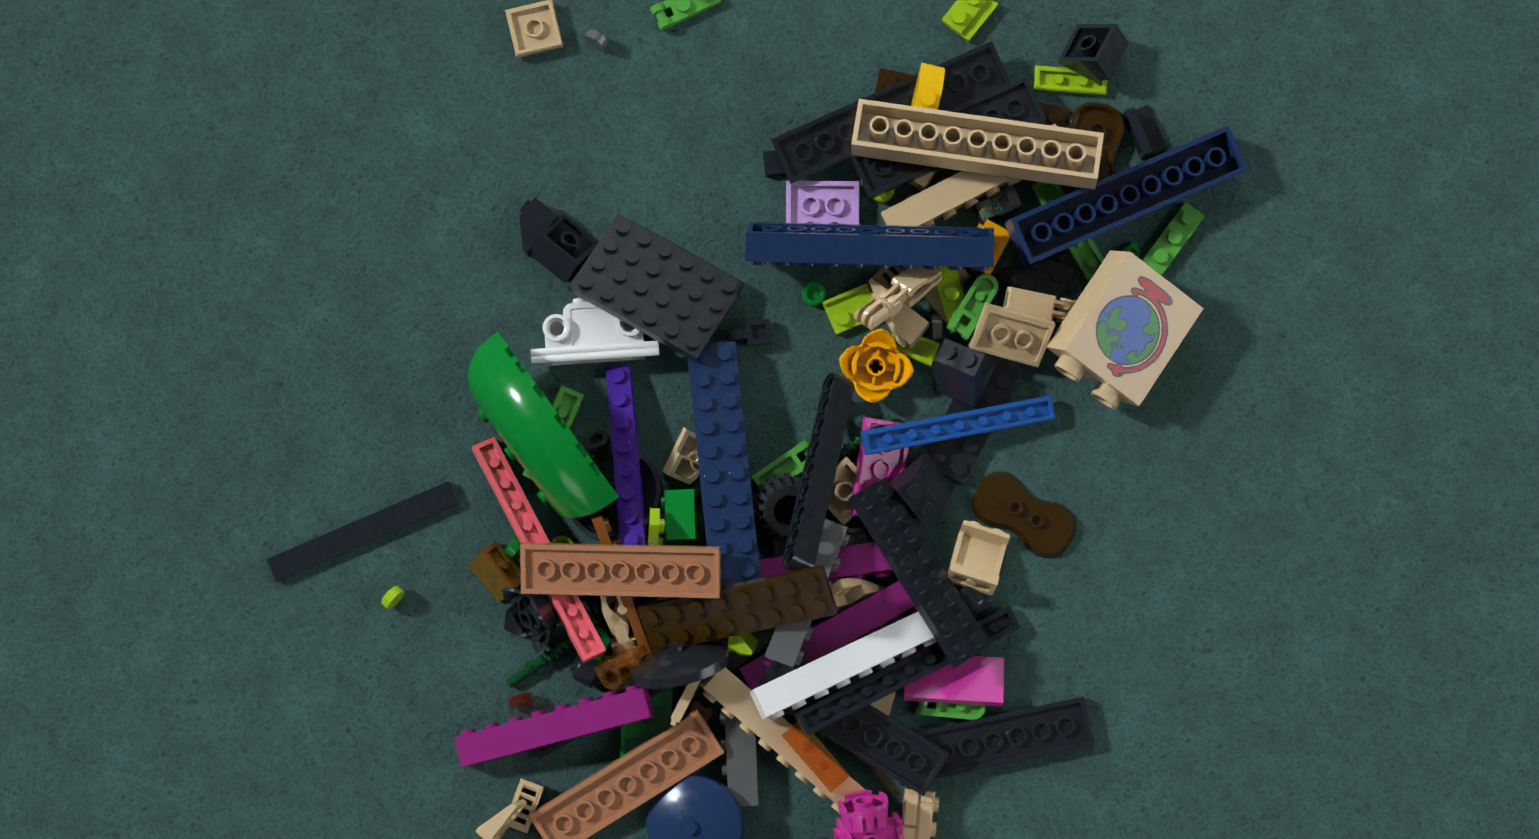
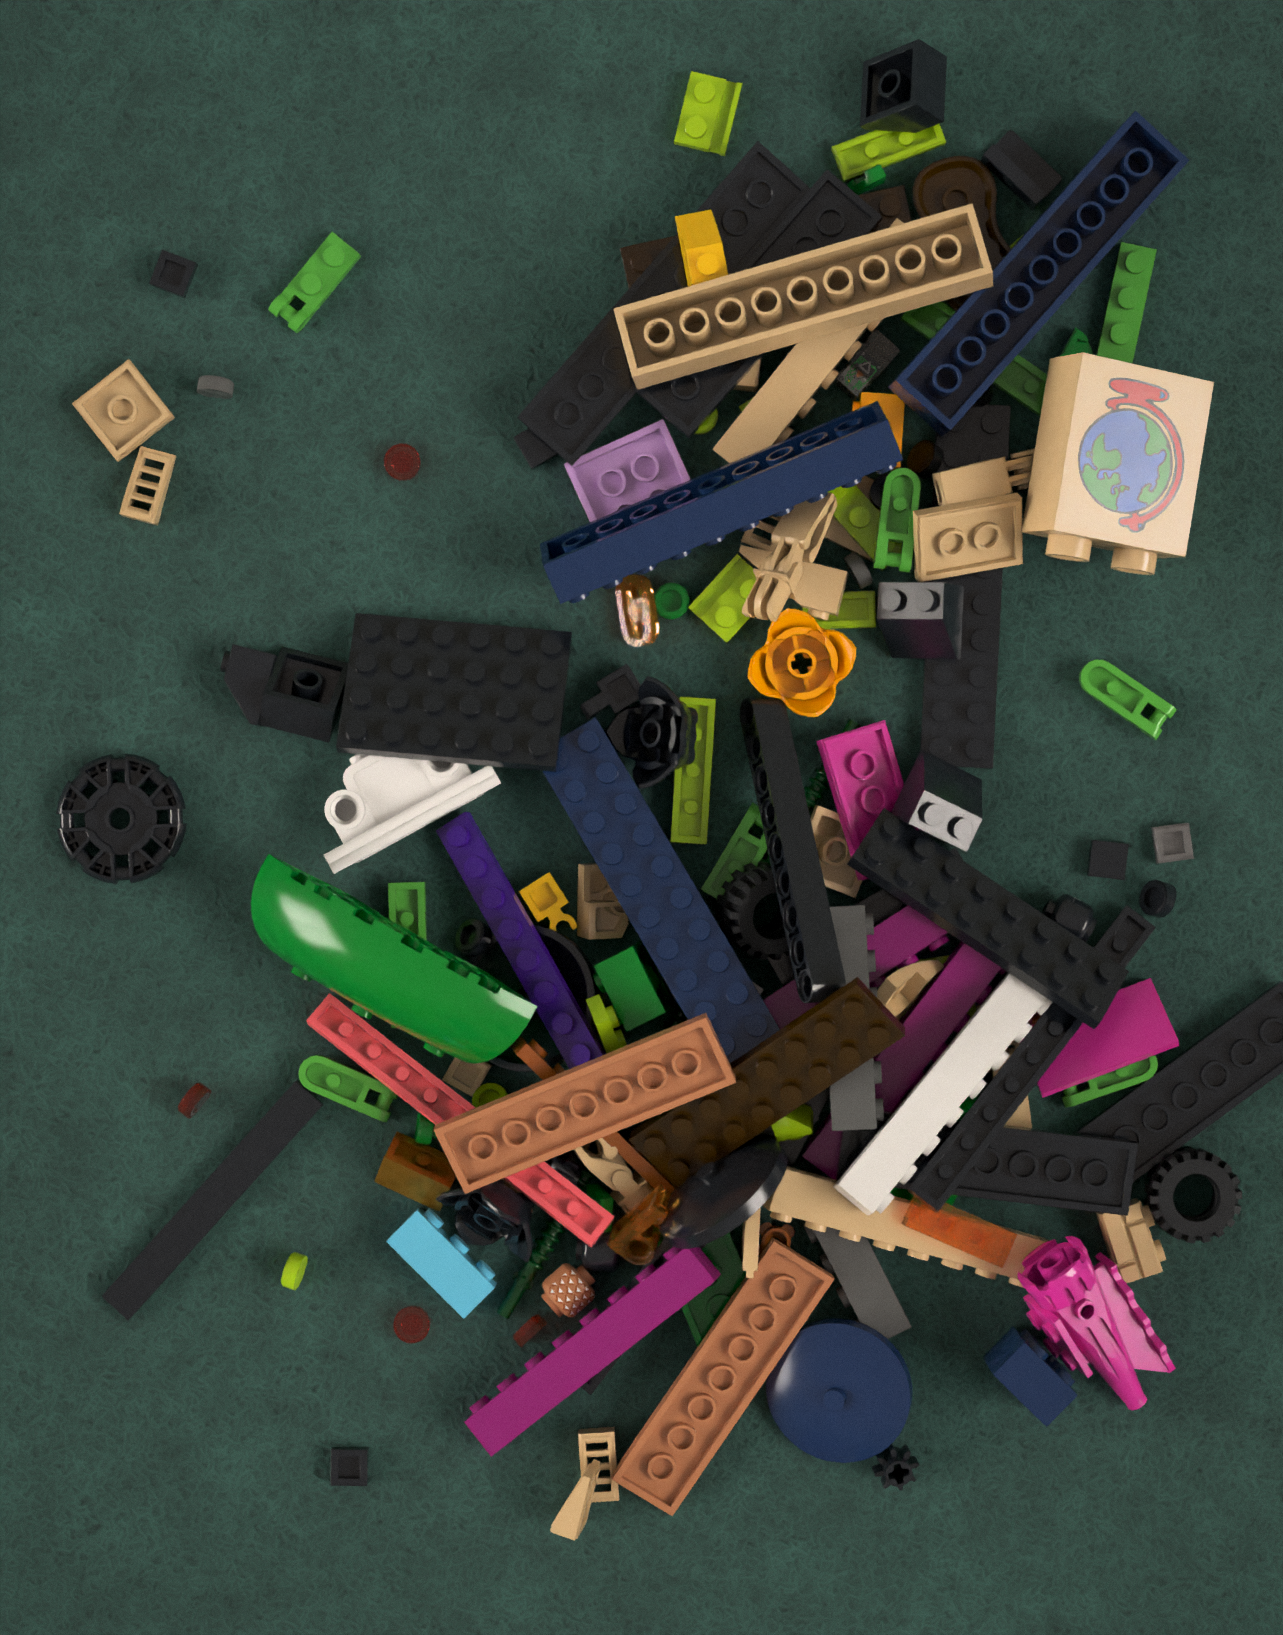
camera: 15 degrees left, 5 degrees up
blue tile [860,395,1056,455] -> none
tan panel [947,520,1010,596] -> none
dark brown plate [972,471,1077,558] -> none
none -> black plate [56,753,187,884]
none -> tan slope [119,446,176,526]
none -> clear red tile [178,1082,211,1119]
none -> bright green plate [298,1054,398,1123]
none -> black tile [331,1447,369,1486]
none -> clear red tile [384,443,421,481]
none -> medium azure brick [386,1207,497,1319]
none -> clear red tile [393,1305,431,1343]
none -> tan tile [442,1058,492,1097]
none -> yellow plate [519,872,577,932]
none -> nougat head [541,1263,596,1317]
none -> black brick [605,676,698,789]
none -> clear orange plate [615,574,659,647]
none -> lime plate [671,697,716,844]
none -> green tile [847,164,886,195]
none -> bright green plate [1079,660,1177,740]
none -> black tile [1087,840,1129,880]
none -> black tile [1139,880,1177,918]
none -> black tyre [1144,1147,1242,1243]
none -> flat silver tile [1151,823,1194,864]

